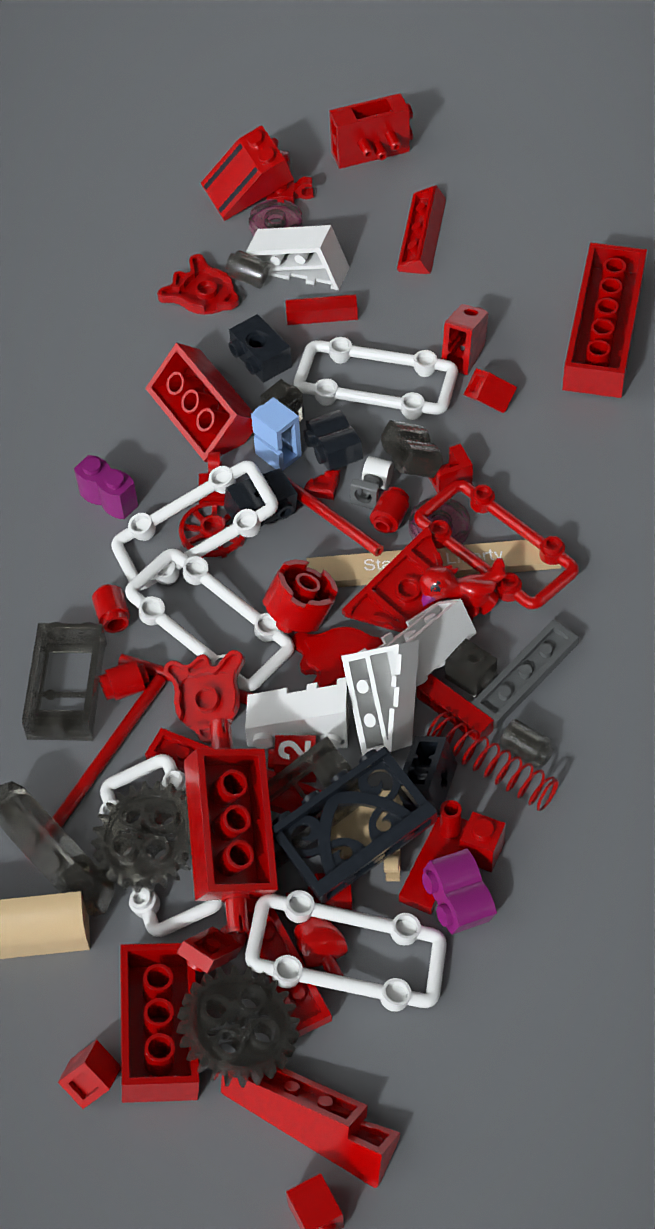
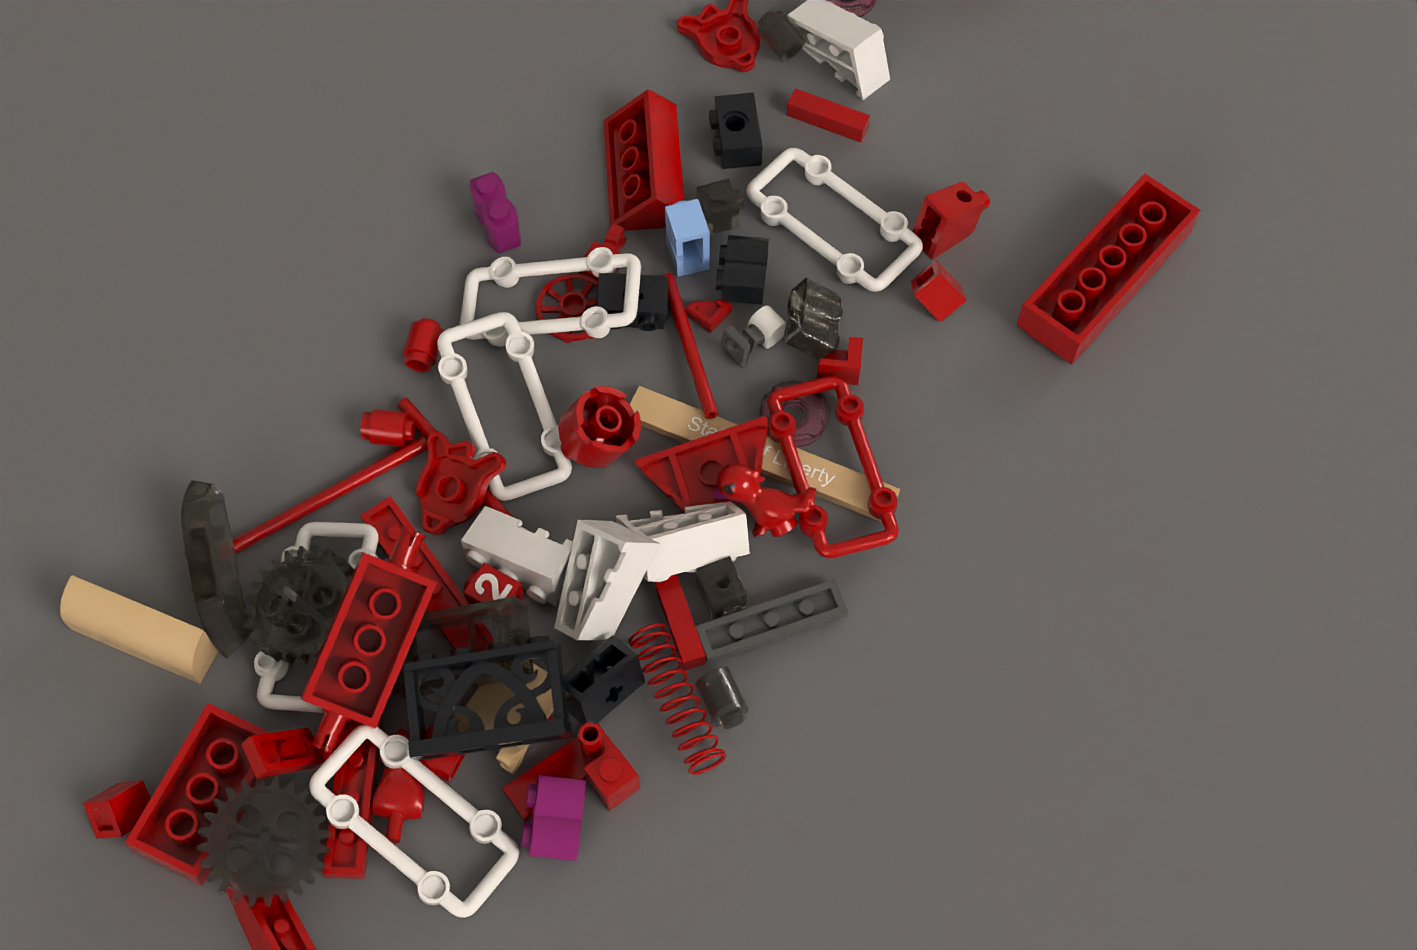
camera: 25 degrees right, 10 degrees up
clear smoke door [22,622,107,741] -> none
red tile [292,627,383,688] -> none
red brick [370,487,409,533] -> none
red slope [397,185,446,274] -> none

